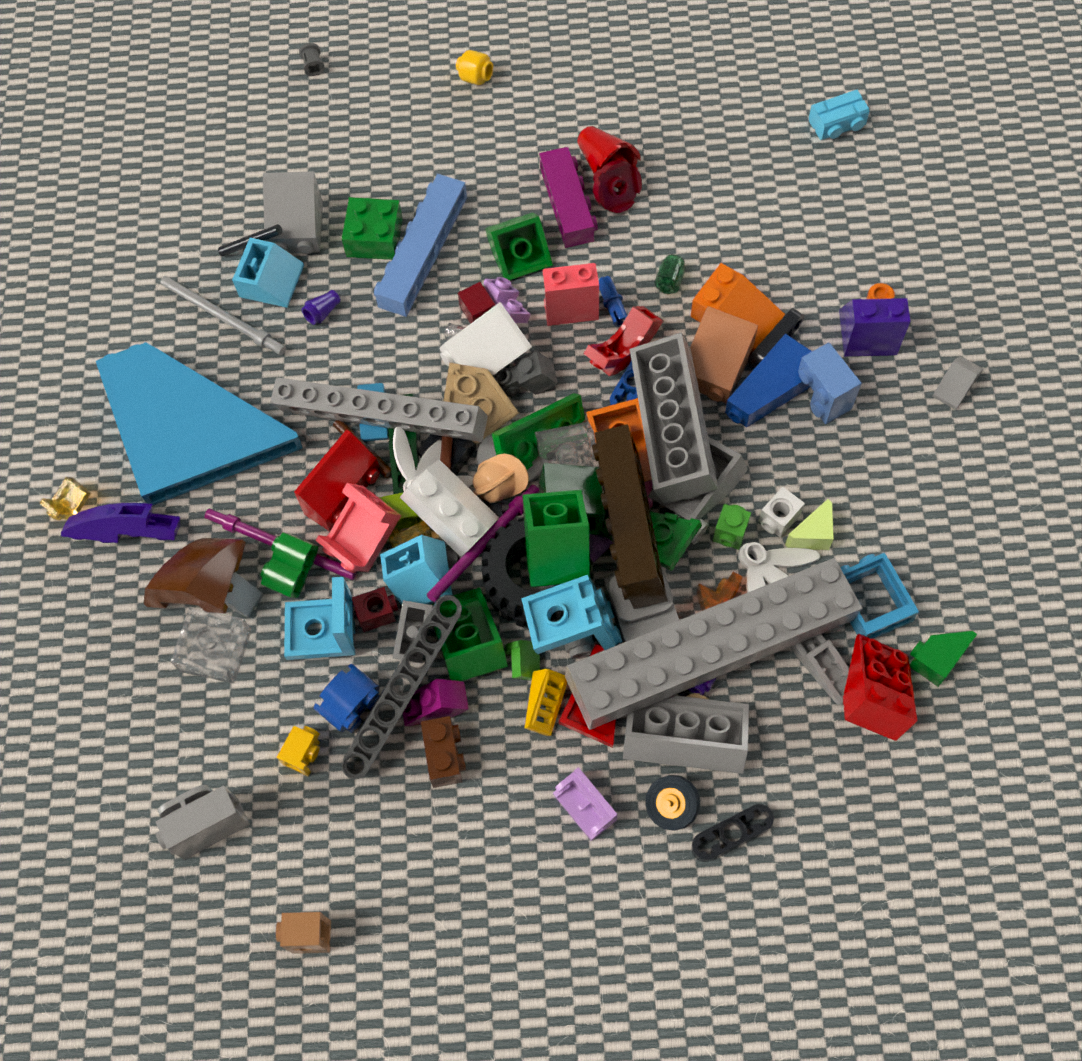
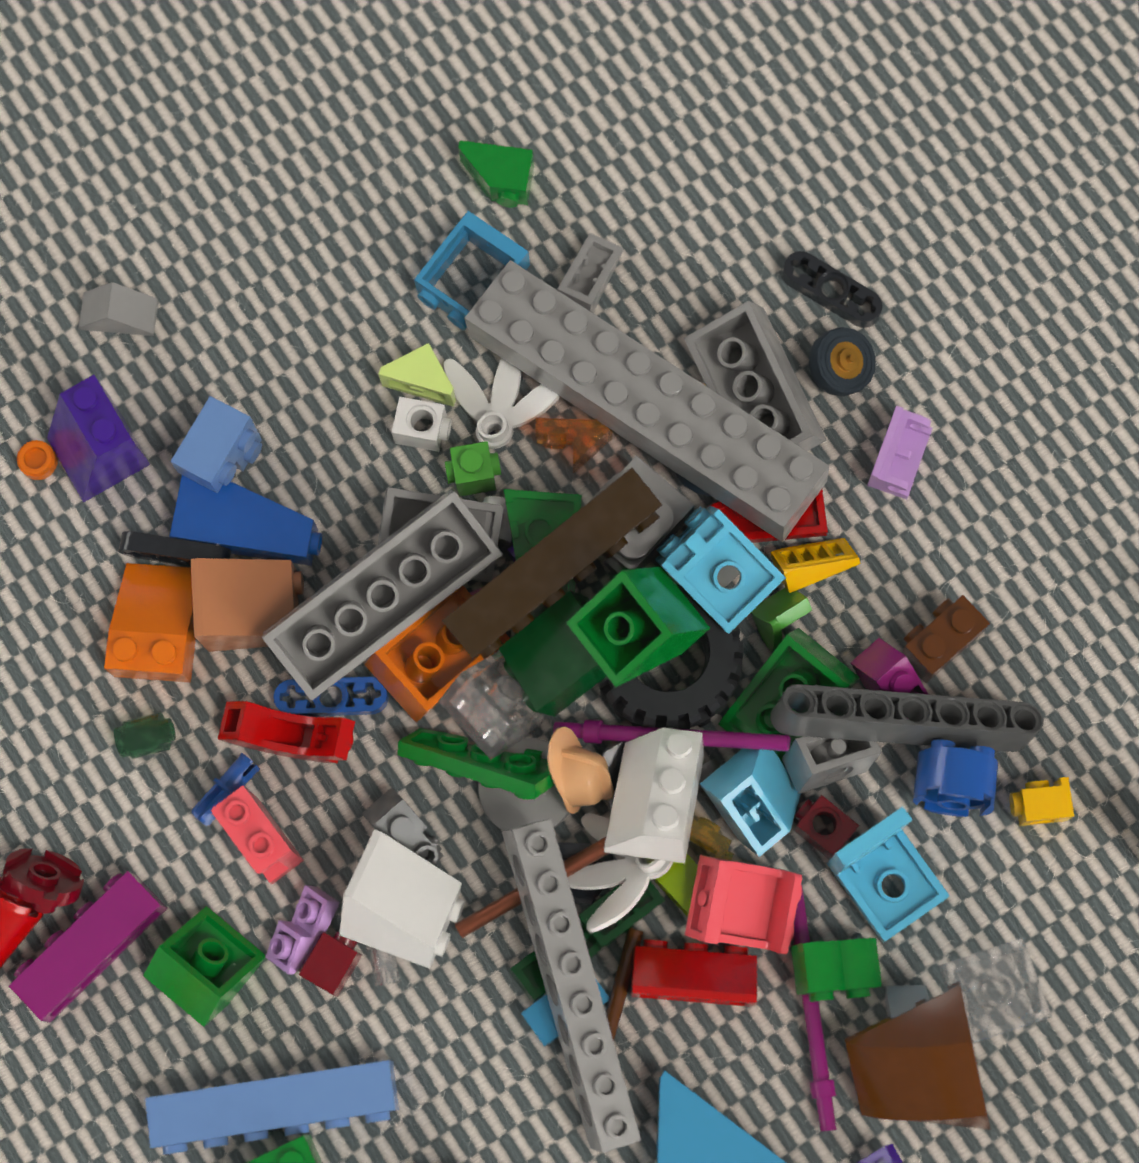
camera: 120 degrees left, 10 degrees up
tan tile [443,363,519,444] -> none
red slope [843,634,918,741] -> none

